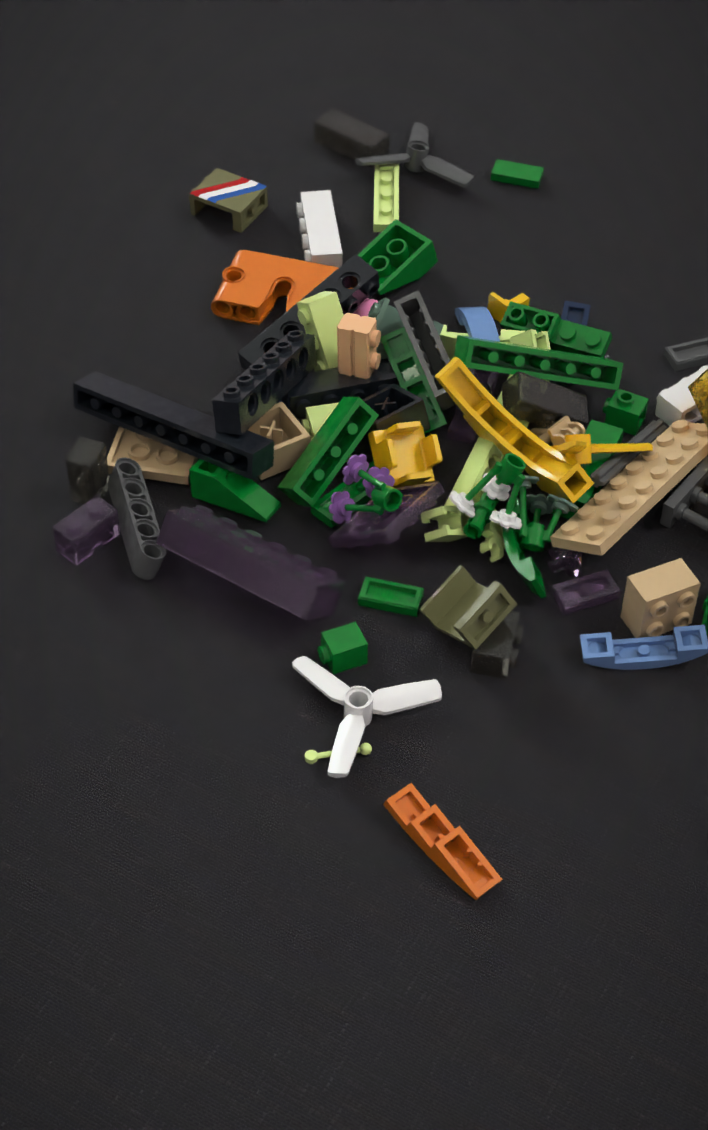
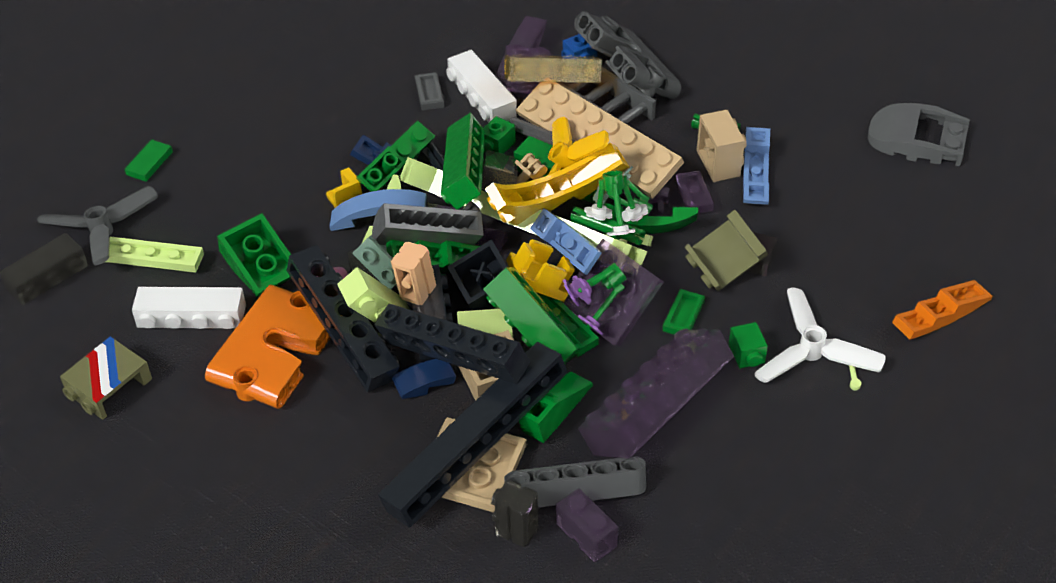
camera: 80 degrees left, 0 degrees up
none -> medium blue slope [530,208,602,275]

